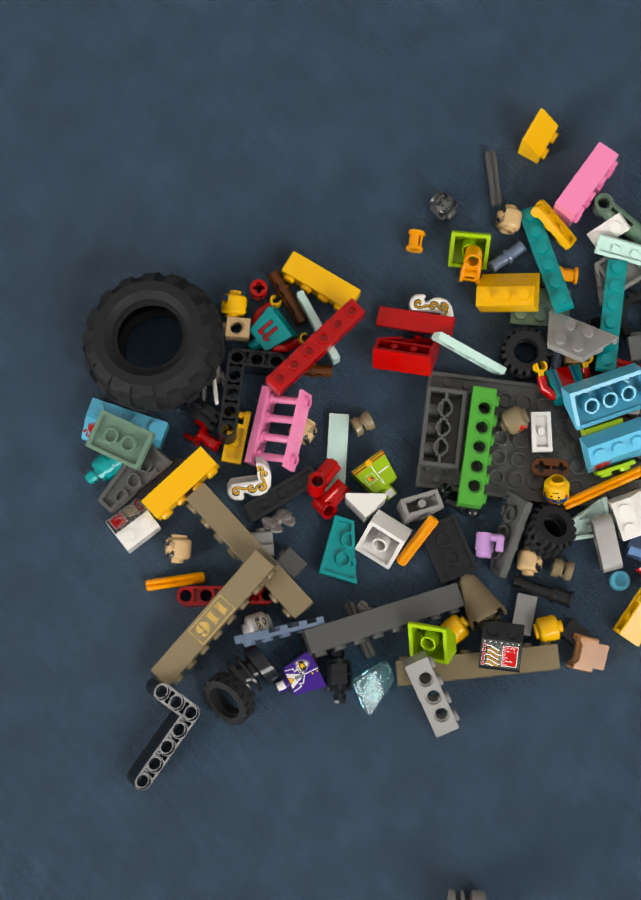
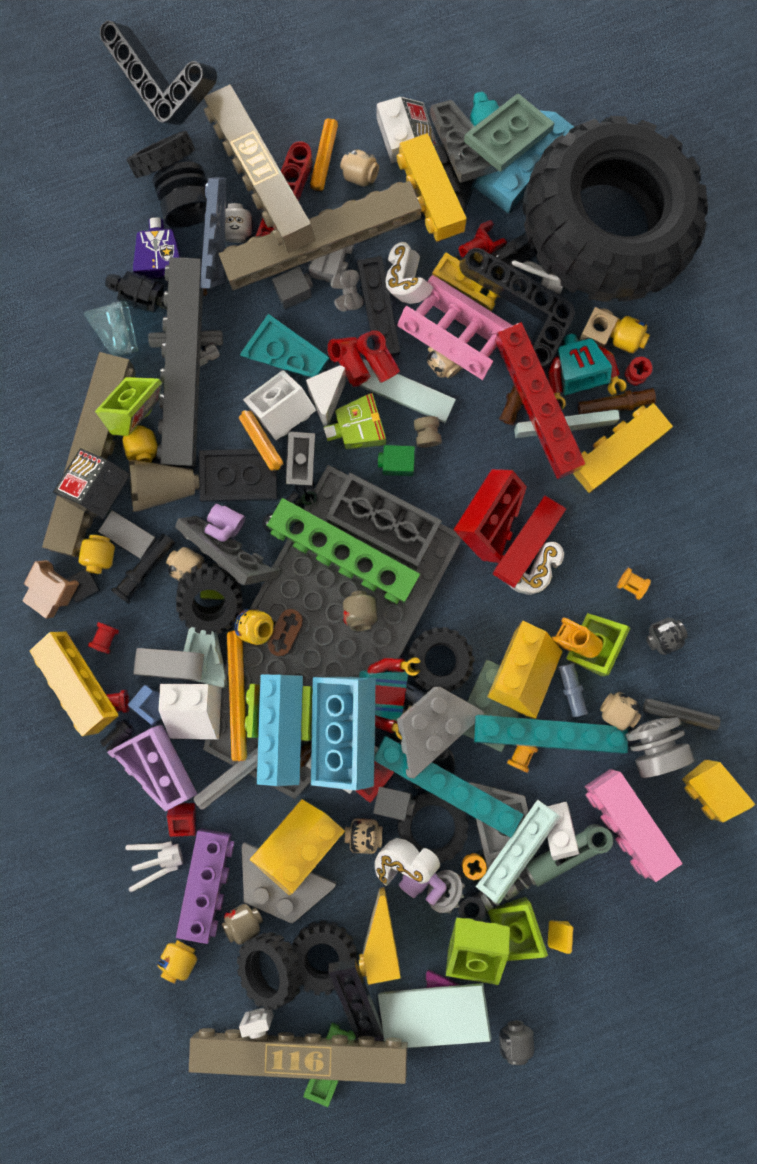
camera: 115 degrees right, 5 degrees up
light grey brick [402,651,460,737] -> none
light aqua tile [431,332,507,375] -> none
white plate [530,412,553,453] -> none
yellow plate [531,200,577,250] -> none
dark tan wheel [550,557,575,581] -> none
medium azure tile [609,571,630,591] -> none
none -> red bush [88,622,120,654]
none -> green brick [378,445,415,476]
none -> light grey wheel [626,717,694,778]

